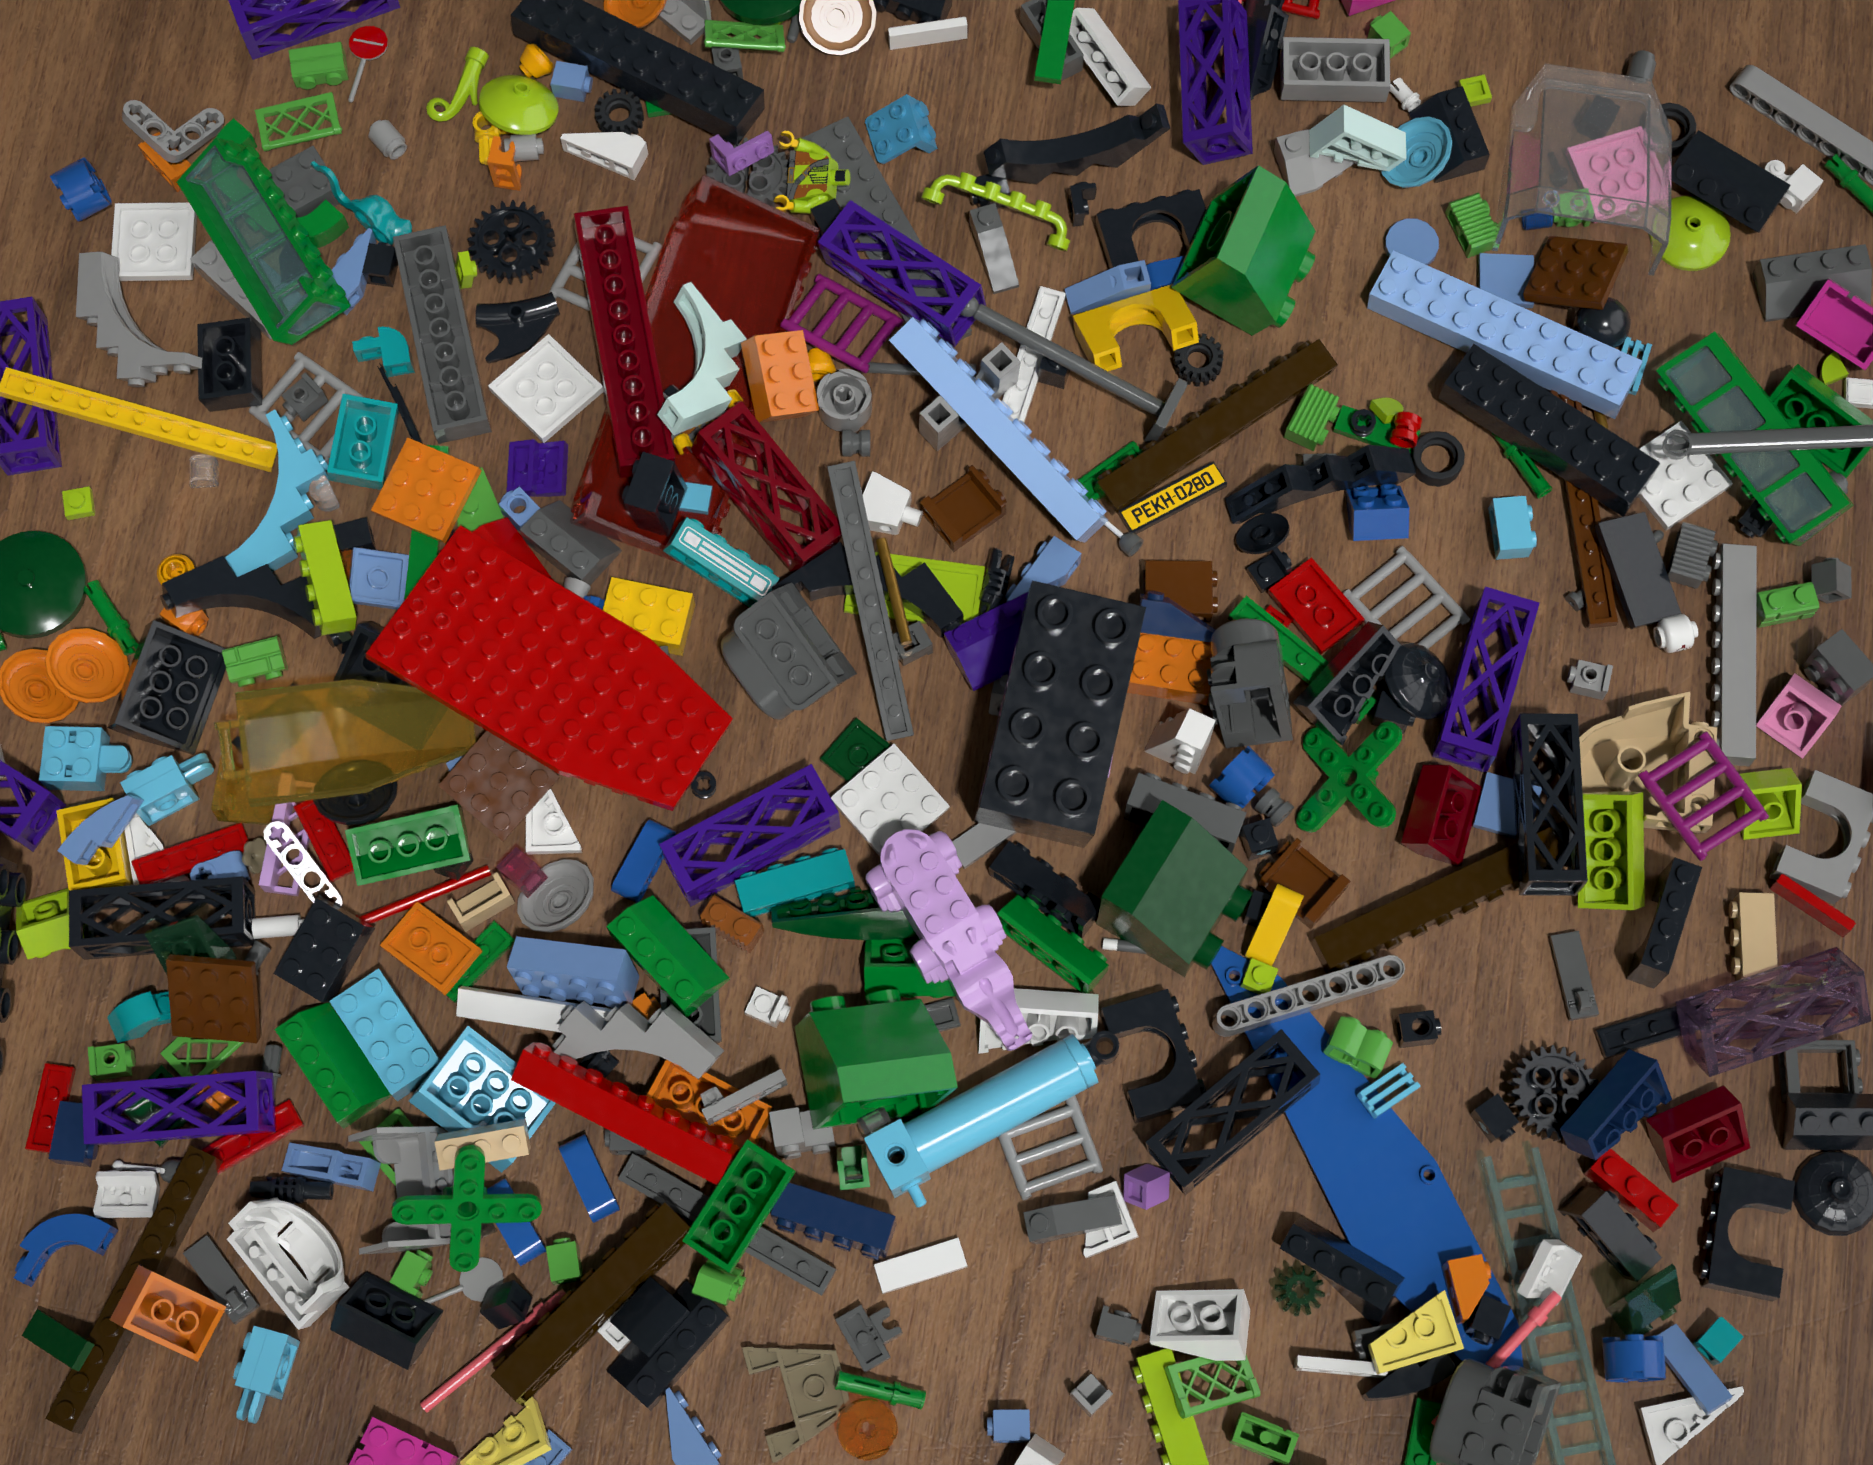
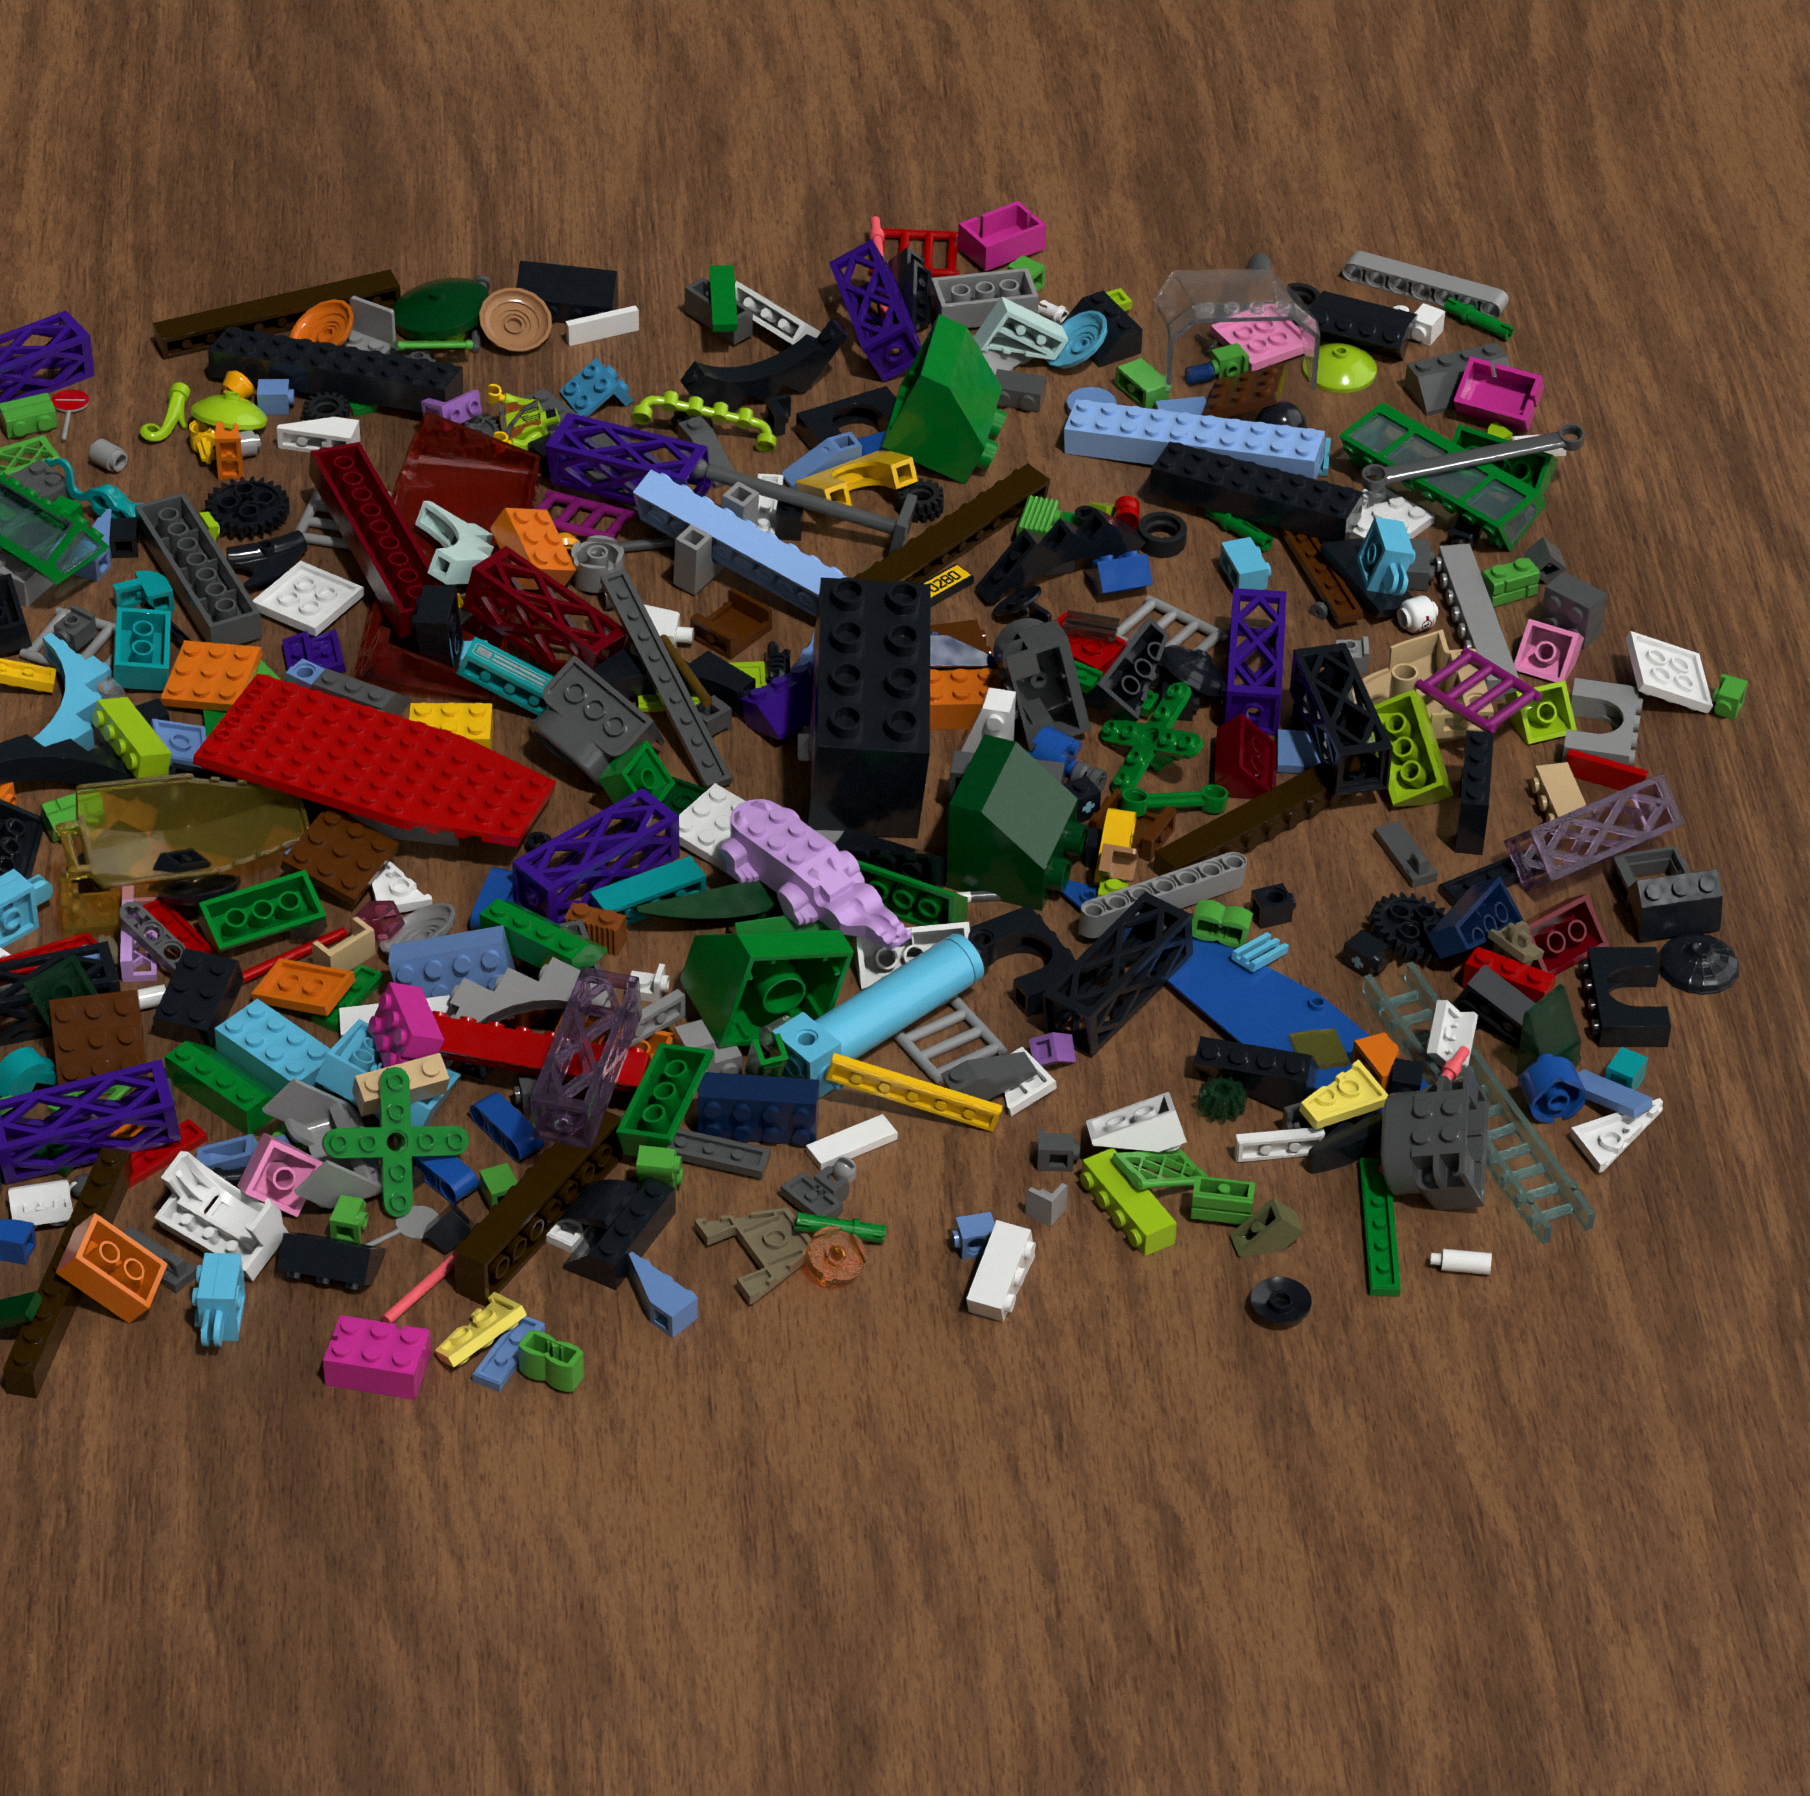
camera: 15 degrees left, 30 degrees down
none -> black slope [152,848,212,872]
none -> bright pink slope [237,1132,323,1217]
none -> dark pink piece [368,982,444,1068]
none -> clear purple piece [530,966,642,1149]
none -> green slope [598,740,675,821]
none -> yellow tile [825,1053,1003,1132]
none -> light grey hinge [833,1157,857,1183]
none -> dark grey brick [995,369,1047,412]
none -> clear smoke tile [1062,610,1120,642]
none -> medium nougat panel [1098,843,1138,882]
none -> green piece [1120,784,1228,817]
none -> clear yellow piece [1289,1028,1350,1070]
none -> medium azure brick [1356,517,1415,596]
none -> dark tan hips [1487,921,1544,966]

